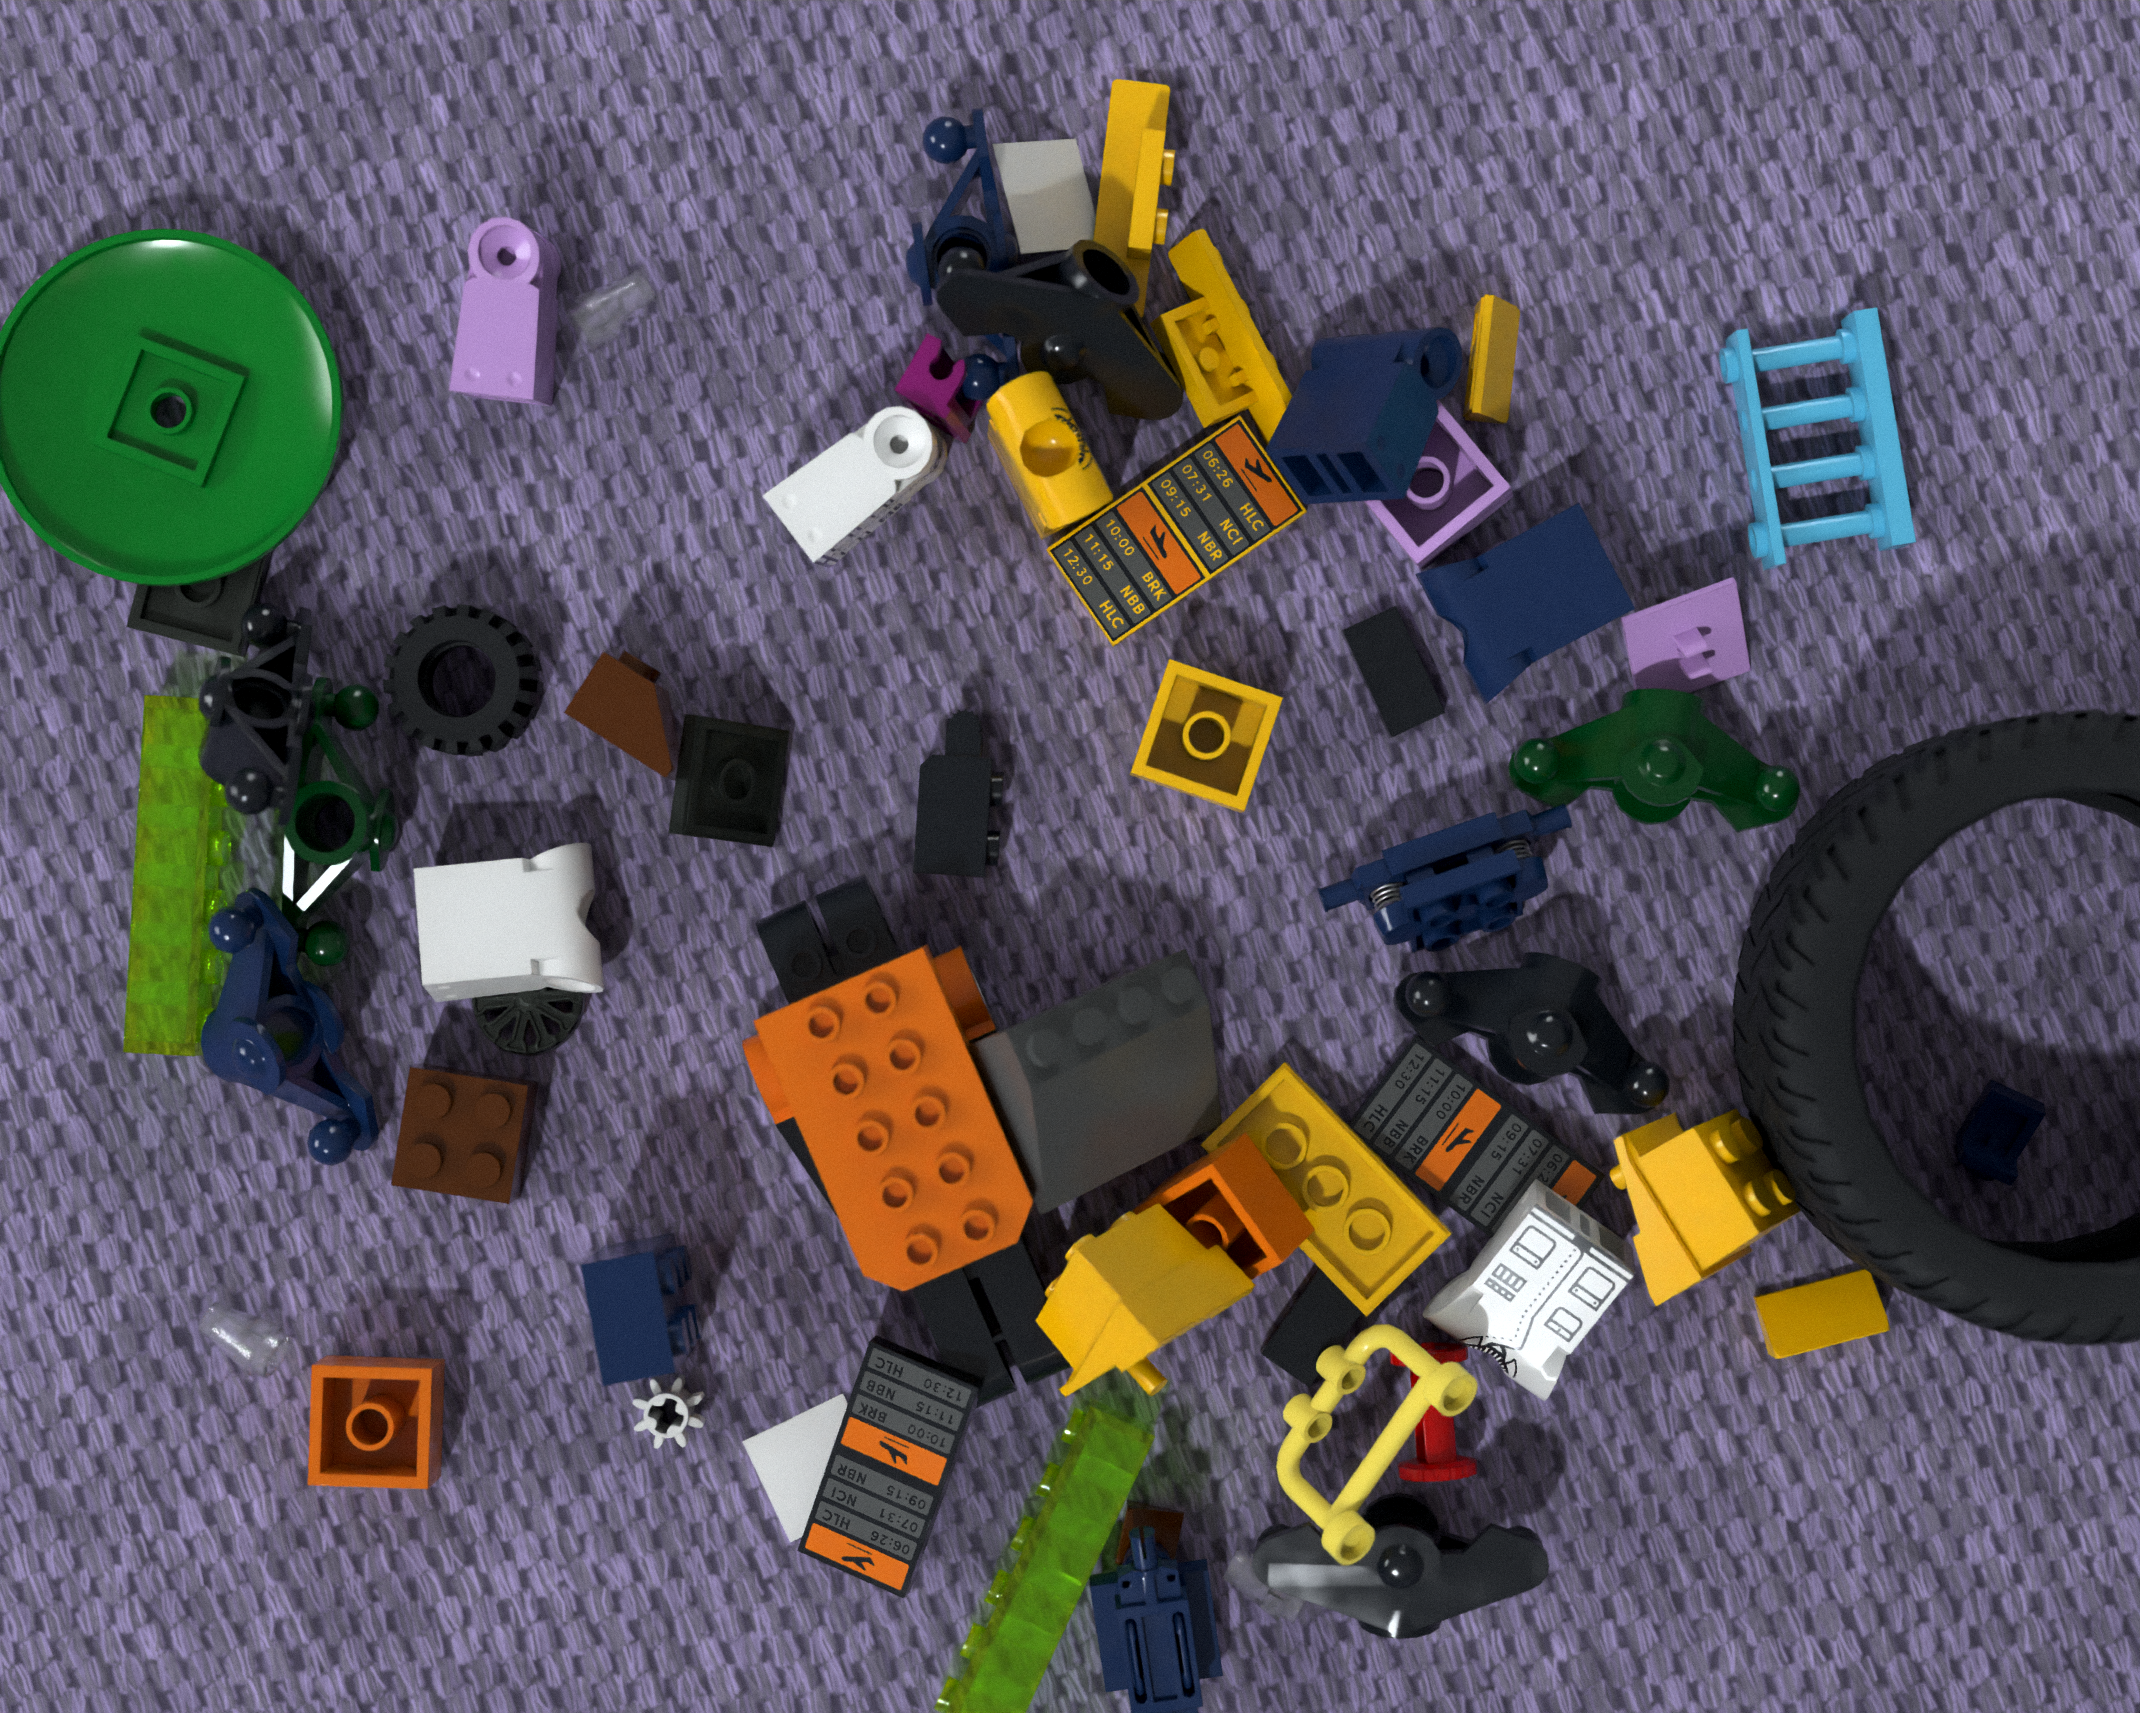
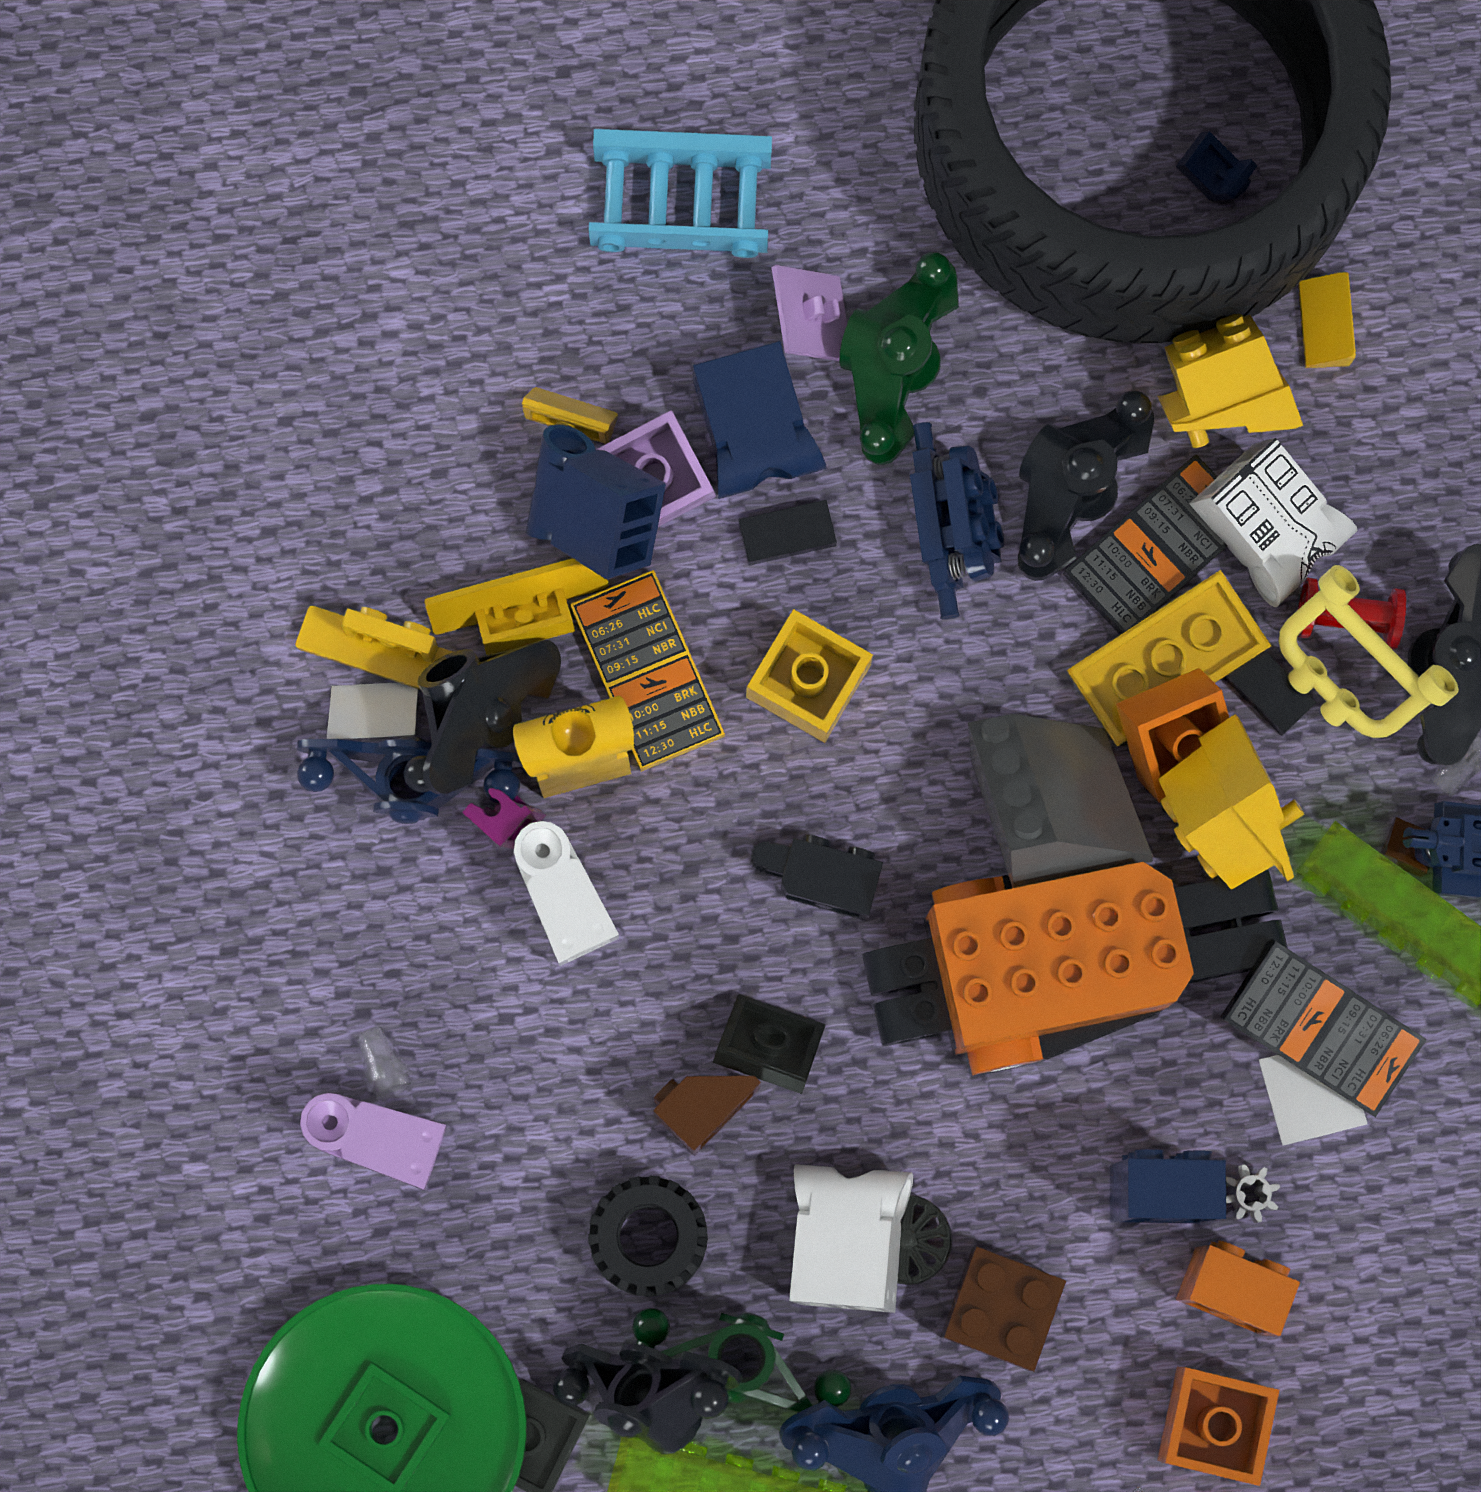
camera: 80 degrees left, 10 degrees down
none -> orange brick [1176,1240,1300,1337]

